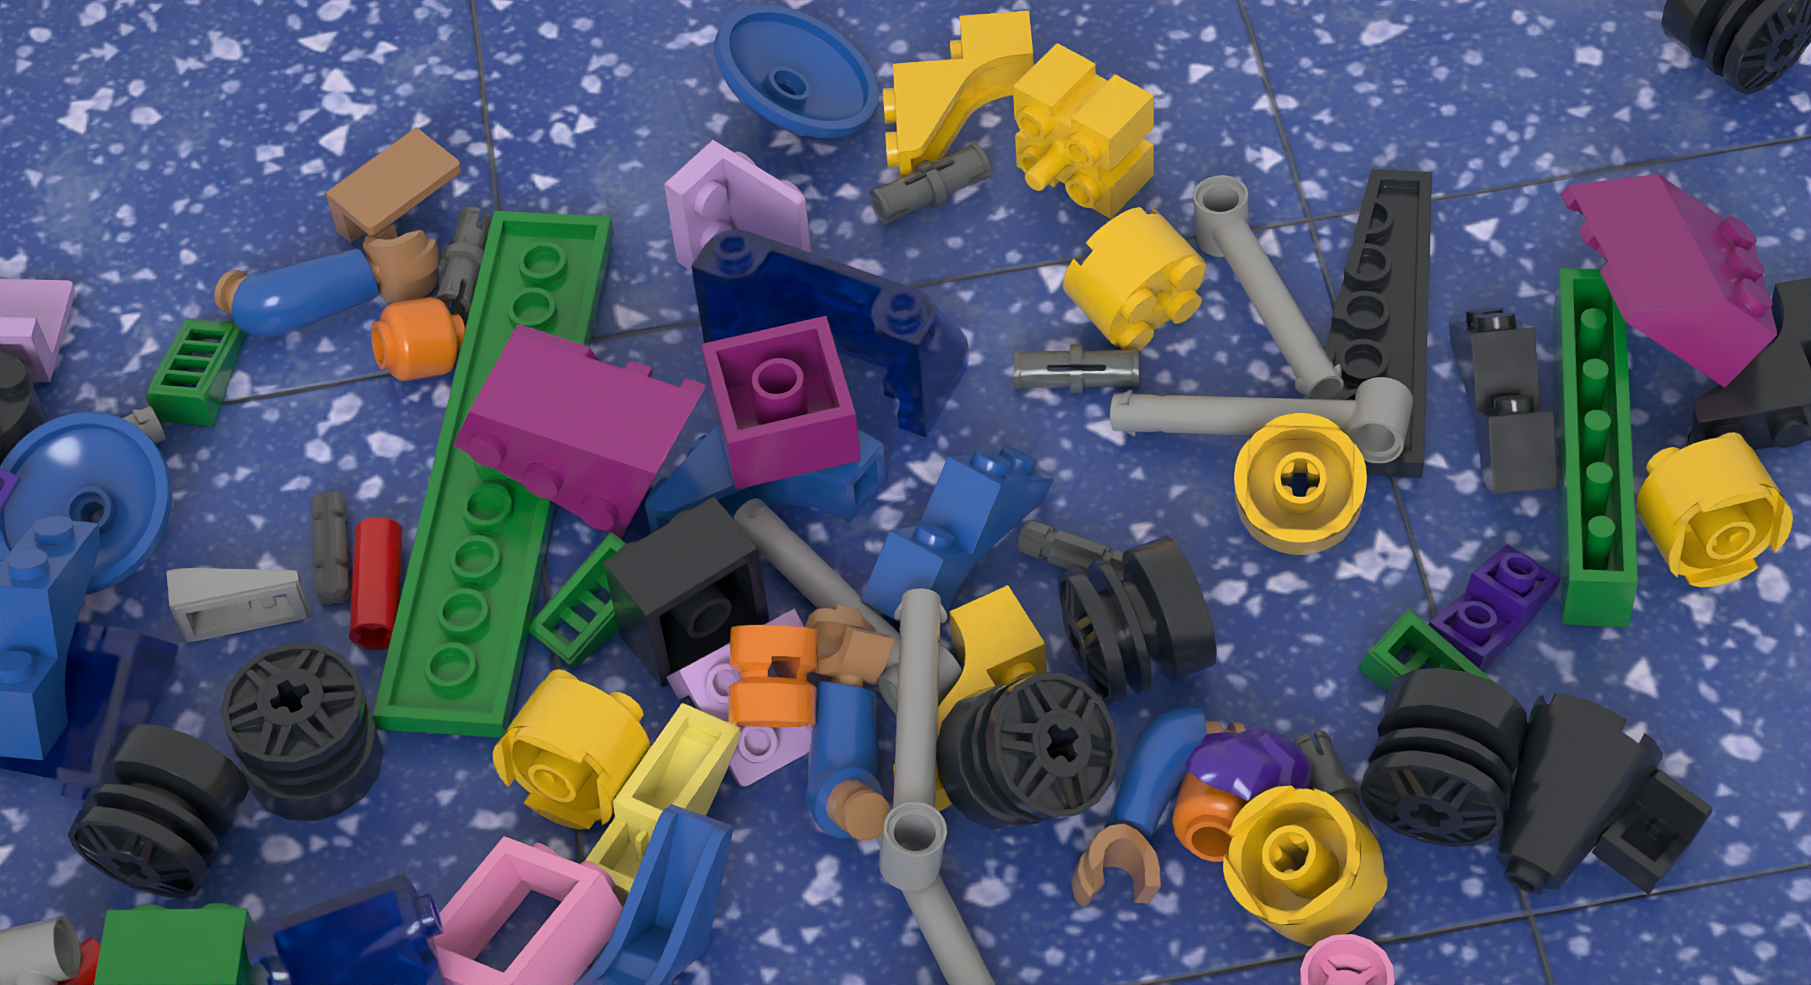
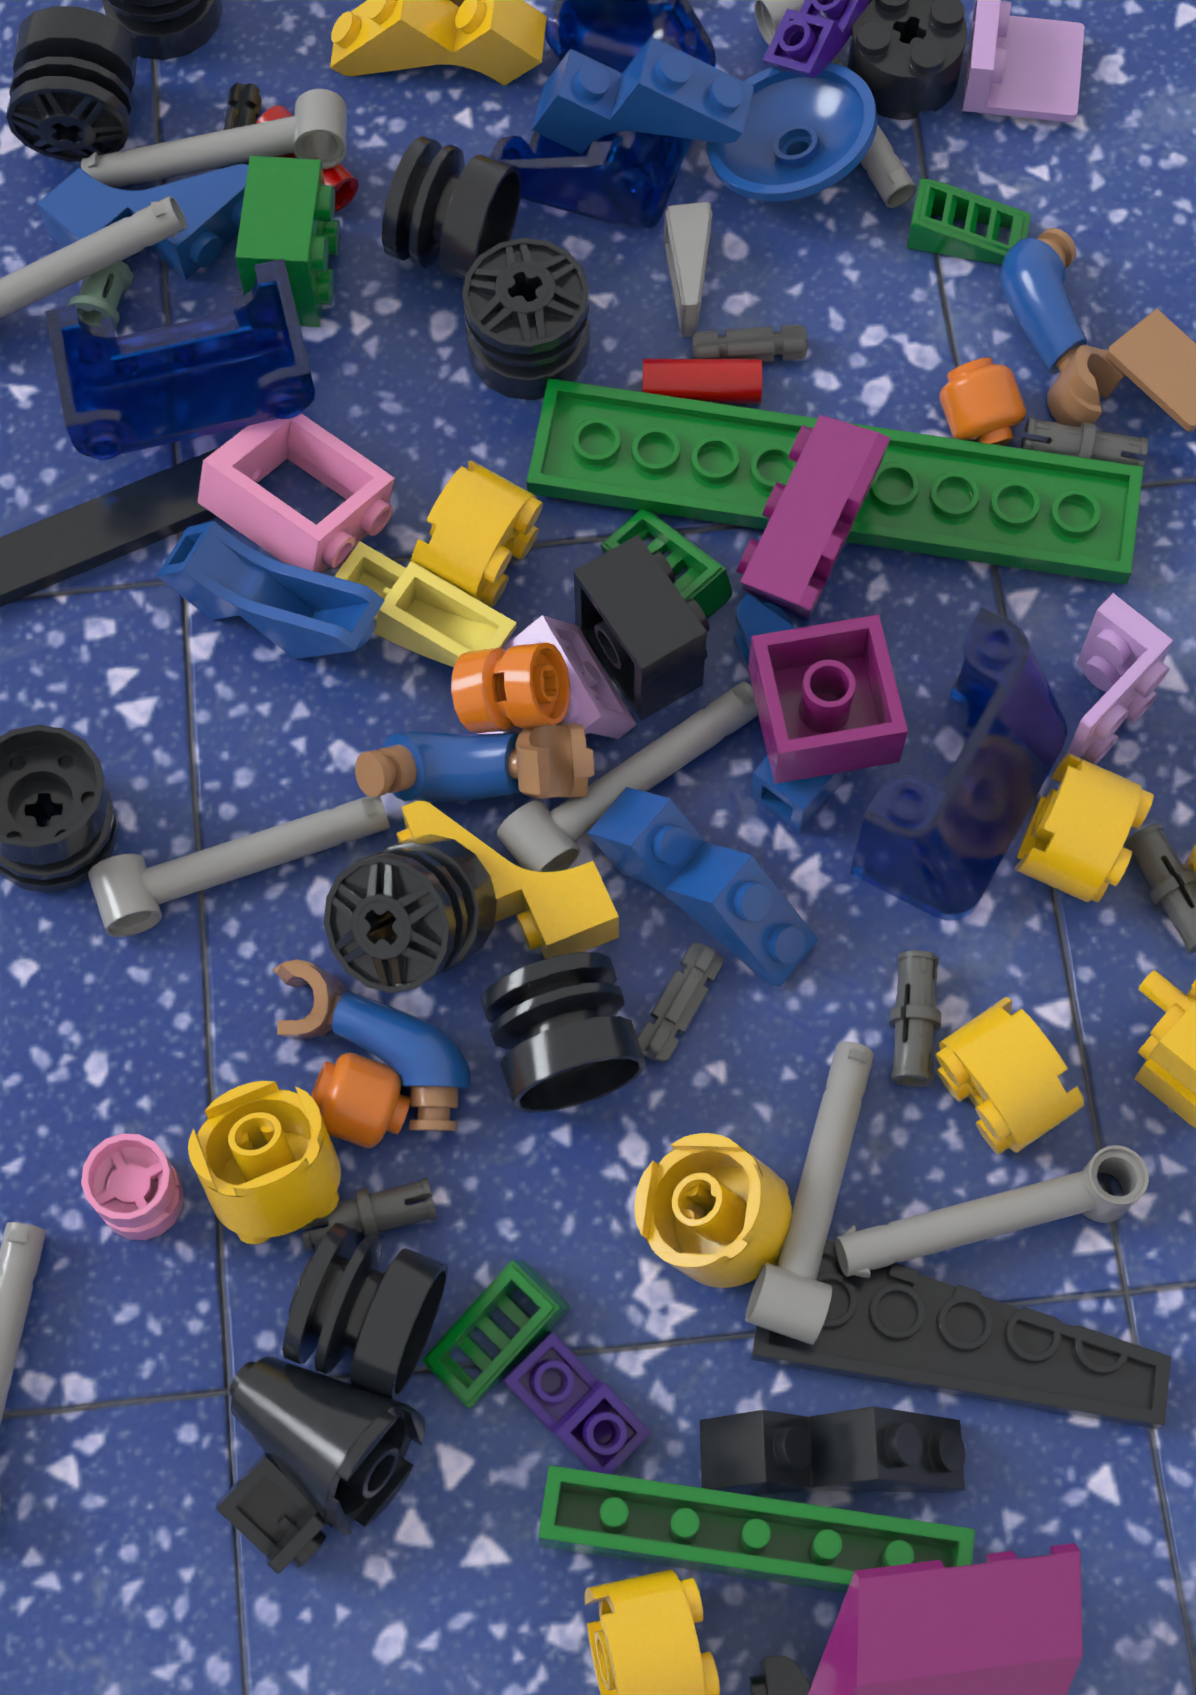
camera: 90 degrees right, 15 degrees up
light grey piece [879,588,947,891] -> none
dark purple arm [1185,729,1312,801] -> none
none -> yellow brick [1015,753,1154,902]

